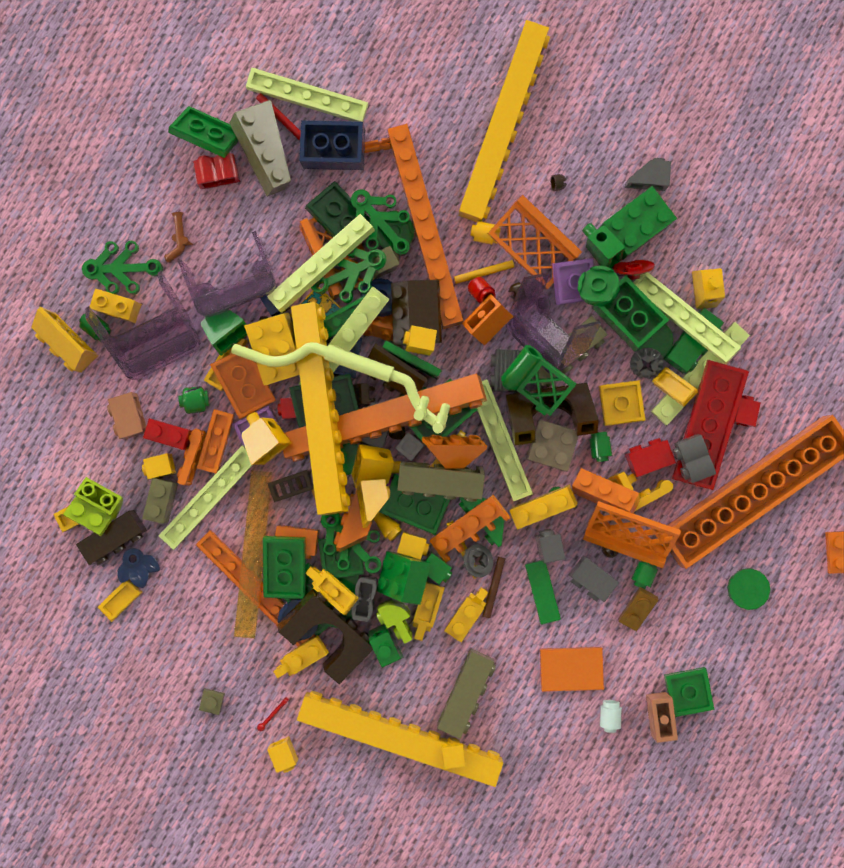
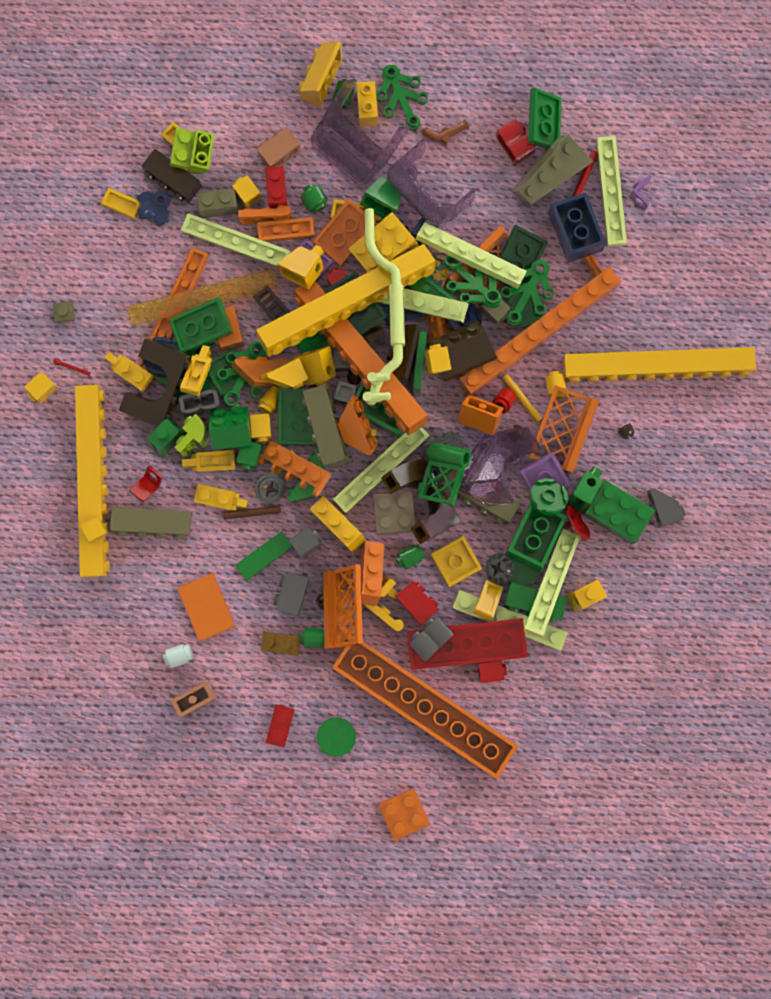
camera: 65 degrees right, 5 degrees down
green plate [664,667,715,717] -> none
none -> red bracket [129,465,163,502]
none -> red plate [266,704,295,748]
none -> medium lavender bracket [630,174,652,211]

